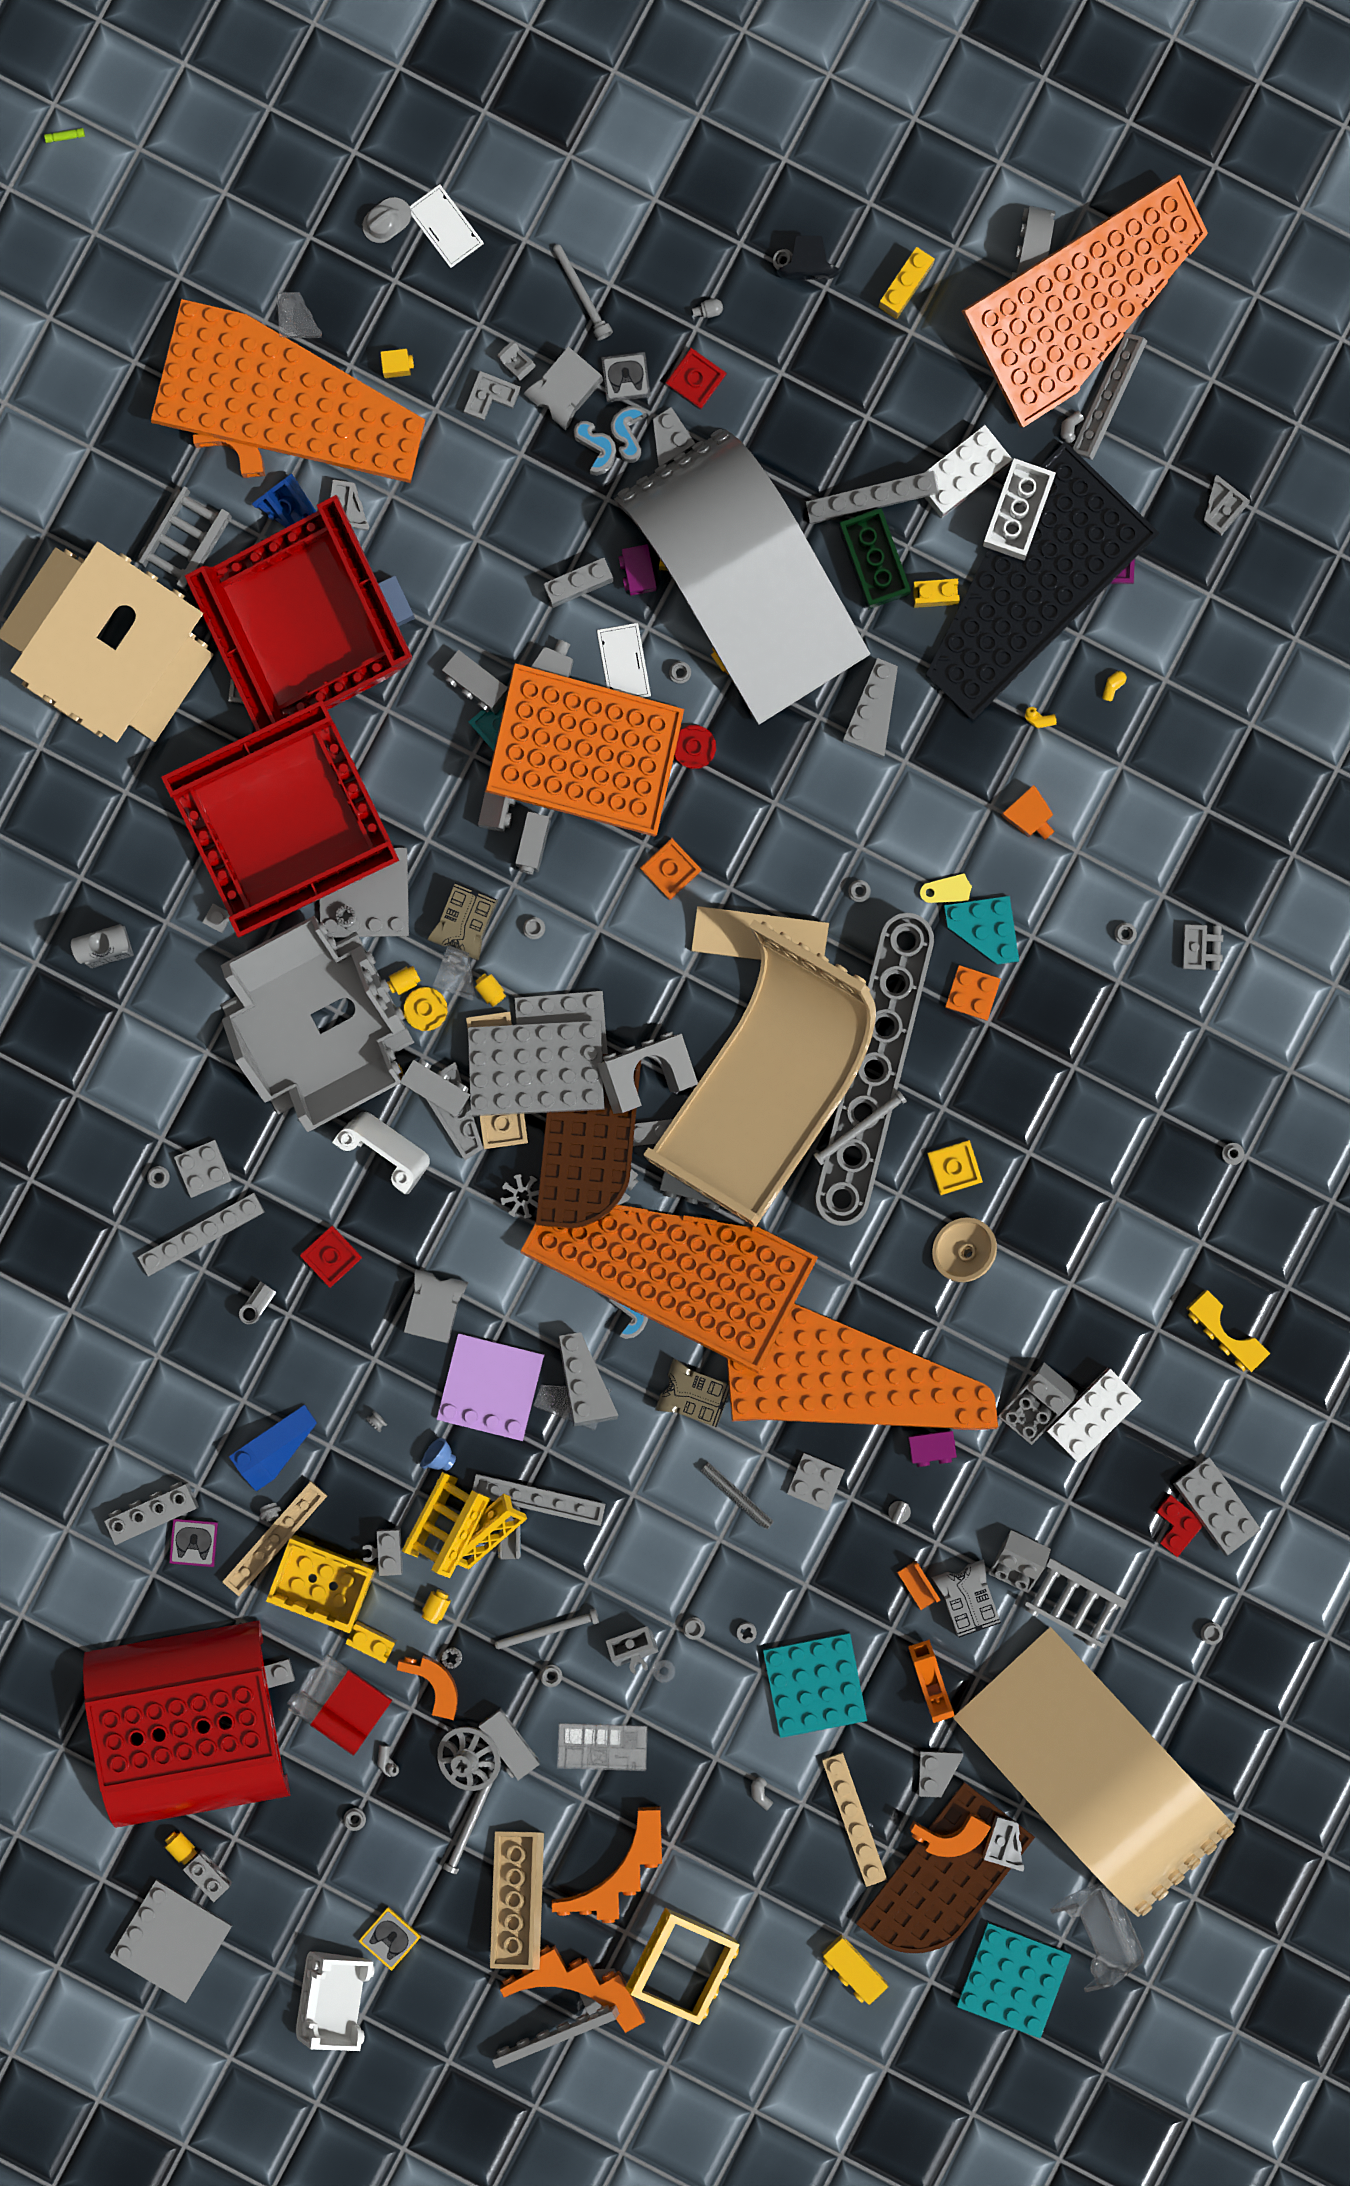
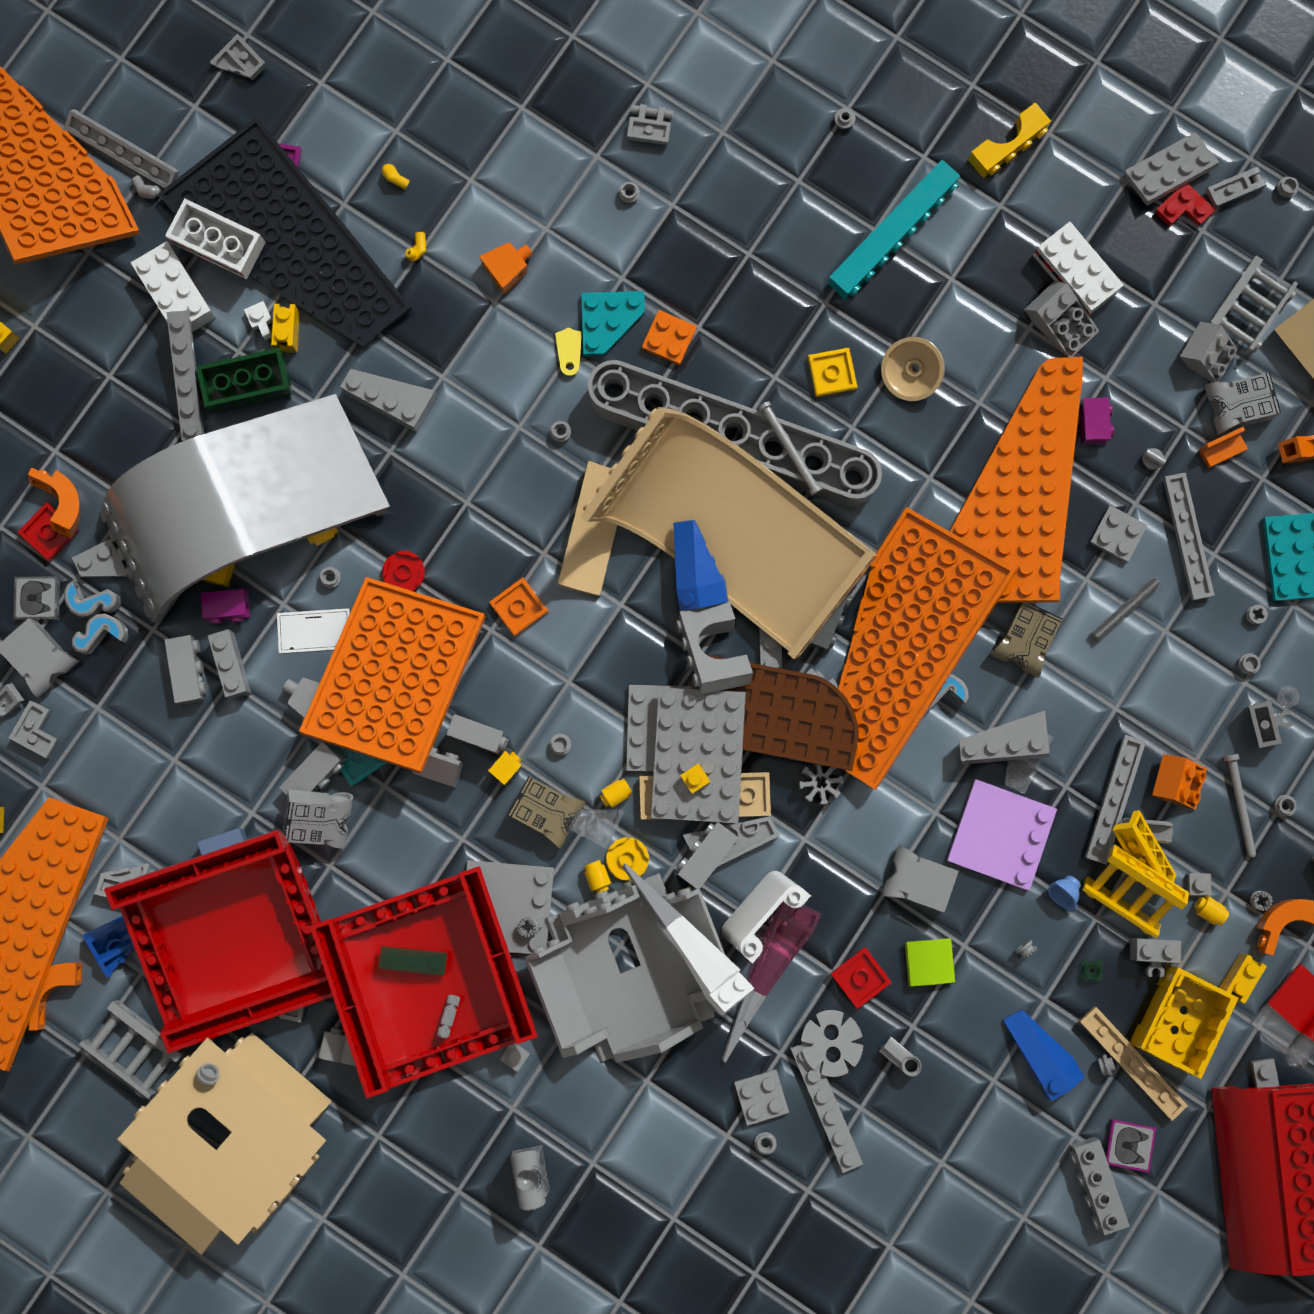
camera: 85 degrees left, 5 degrees down
none -> orange arch [27,468,81,538]
none -> light grey brick [165,635,207,705]
none -> light grey plate [196,1063,219,1085]
none -> white plate [244,301,273,340]
none -> light grey piece [282,789,354,848]
none -> light grey brick [319,1027,356,1066]
none -> clear green plate [378,946,447,976]
none -> light grey axle [437,995,460,1039]
none -> yellow brick [488,751,523,786]
none -> white plate [623,863,754,1016]
none -> blue wedge [673,520,729,611]
none -> yellow plate [680,763,711,794]
none -> clear pink plate [721,901,822,1062]
none -> light grey piece [801,1010,863,1077]
none -> teal brick [827,160,960,300]
none -> lime slope [905,938,955,986]
none -> clear green plate [1081,959,1103,982]
none -> orange slope [1152,754,1207,810]
none -> light grey plate [1163,472,1215,601]
none -> light grey plate [1187,873,1211,895]
none -> light grey plate [1205,167,1267,209]

